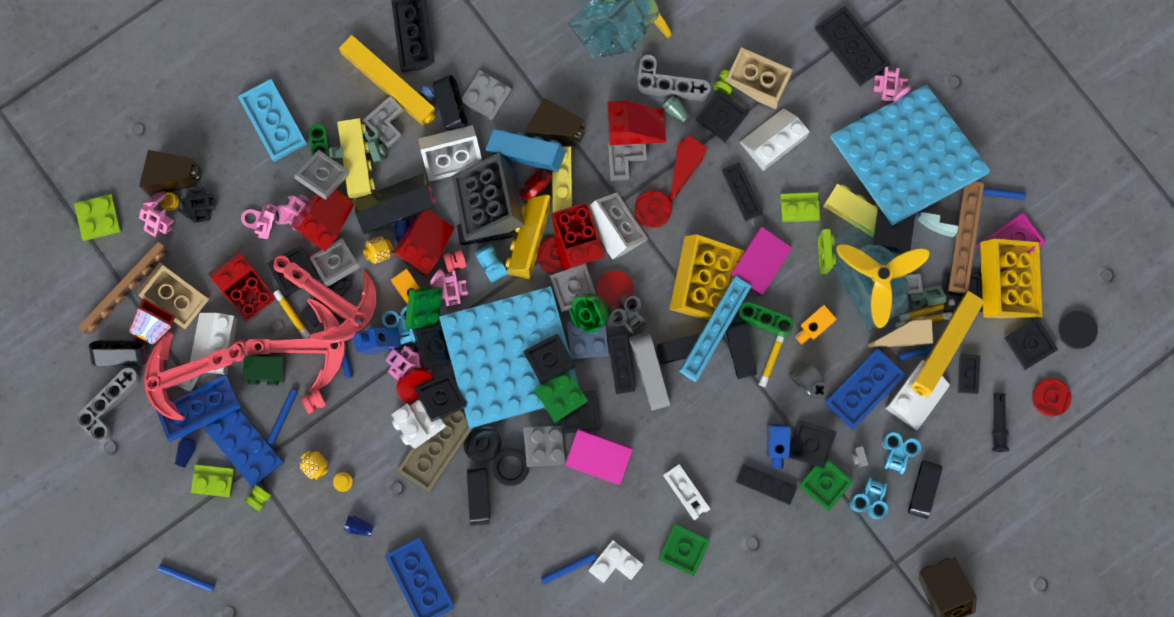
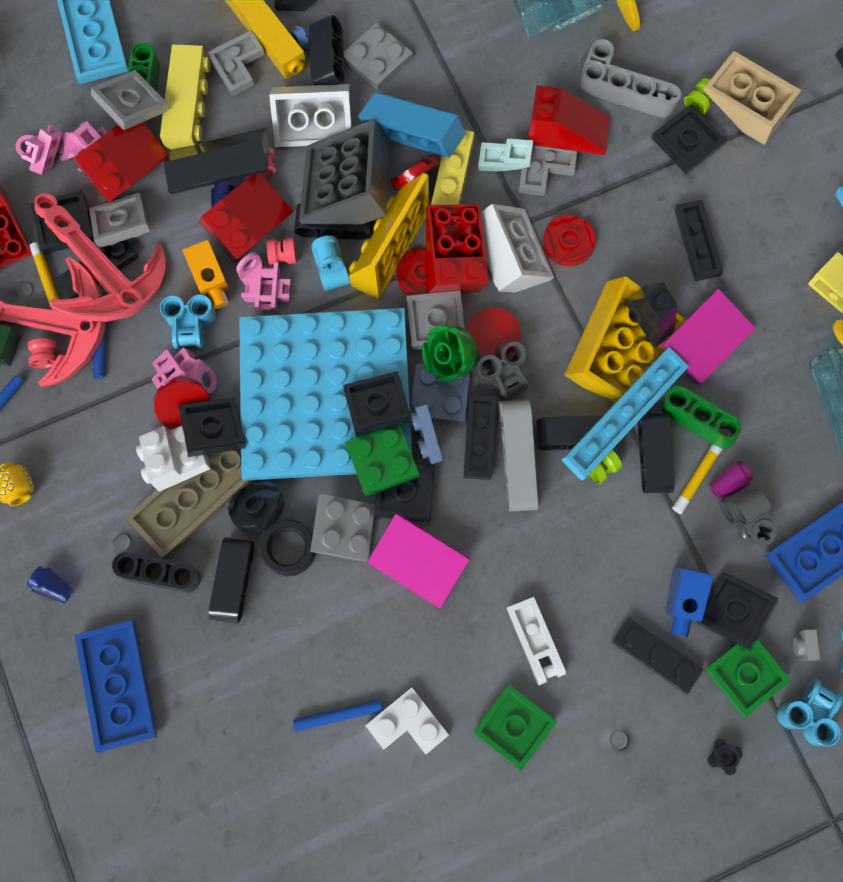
camera: 20 degrees right, 5 degrees down
coral wheel [301,389,327,414] -> none
sand green plate [329,147,344,164] -> none
yellow plate [333,472,353,492] -> none
blue torso [353,327,401,355] -> none
yellow head [363,236,393,264] -> none
sand green plate [365,128,387,162] -> none
green plate [405,287,443,329] -> none
black plate [413,326,452,368] -> none
dark brown slope [525,98,585,146] -> none
sand green cone [663,96,690,123] -> none
red slope [669,136,708,202] -> none
white slope [740,108,810,171] -> none
lime plate [780,192,820,222] -> none
light orange torso [794,305,837,345] -> none
lime plate [817,229,836,274] -> none
none -> coral wheel [28,338,57,369]
none -> black beam [112,552,200,592]
none -> sand blue plate [410,401,443,464]
none -> light aqua slope [478,139,533,171]
none -> lime wheel [589,450,623,485]
none -> black slope [625,282,677,348]
none -> black plate [707,739,743,775]
none -> magenta cone [708,460,754,499]

